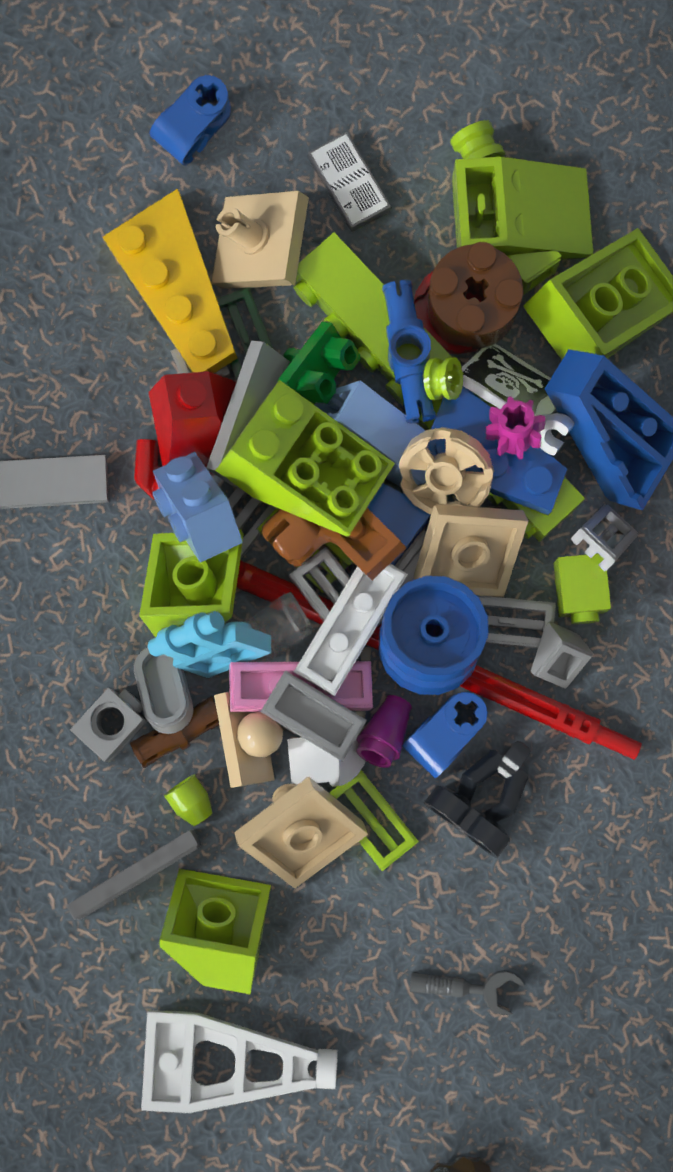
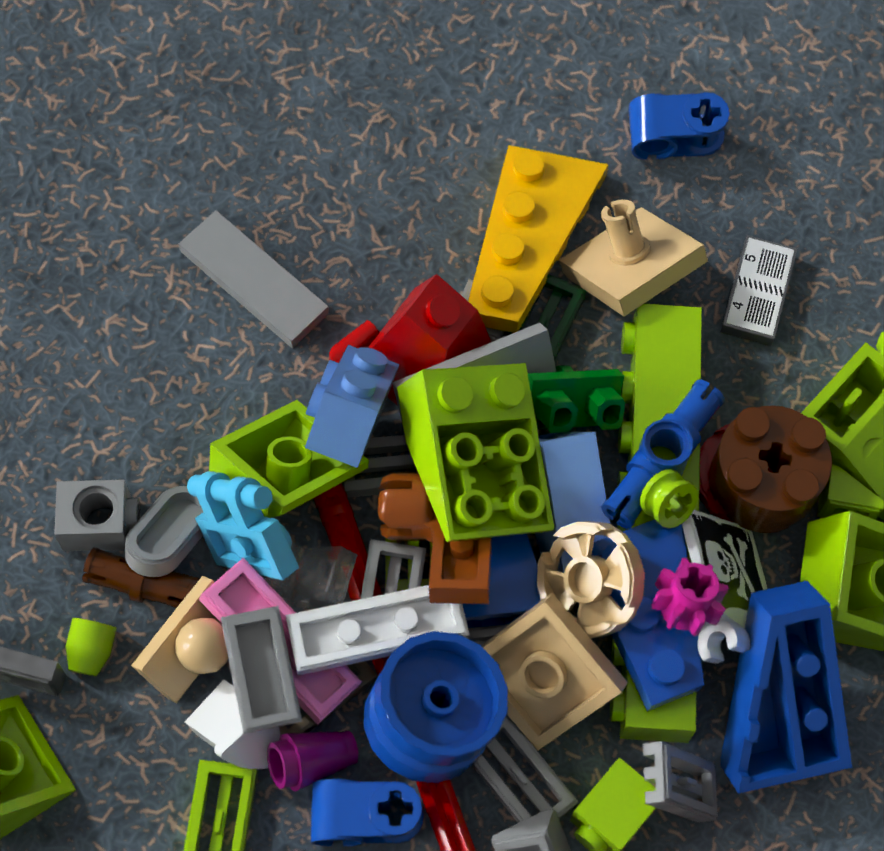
camera: 40 degrees right, 15 degrees down
tan tile [234,776,368,888] -> none

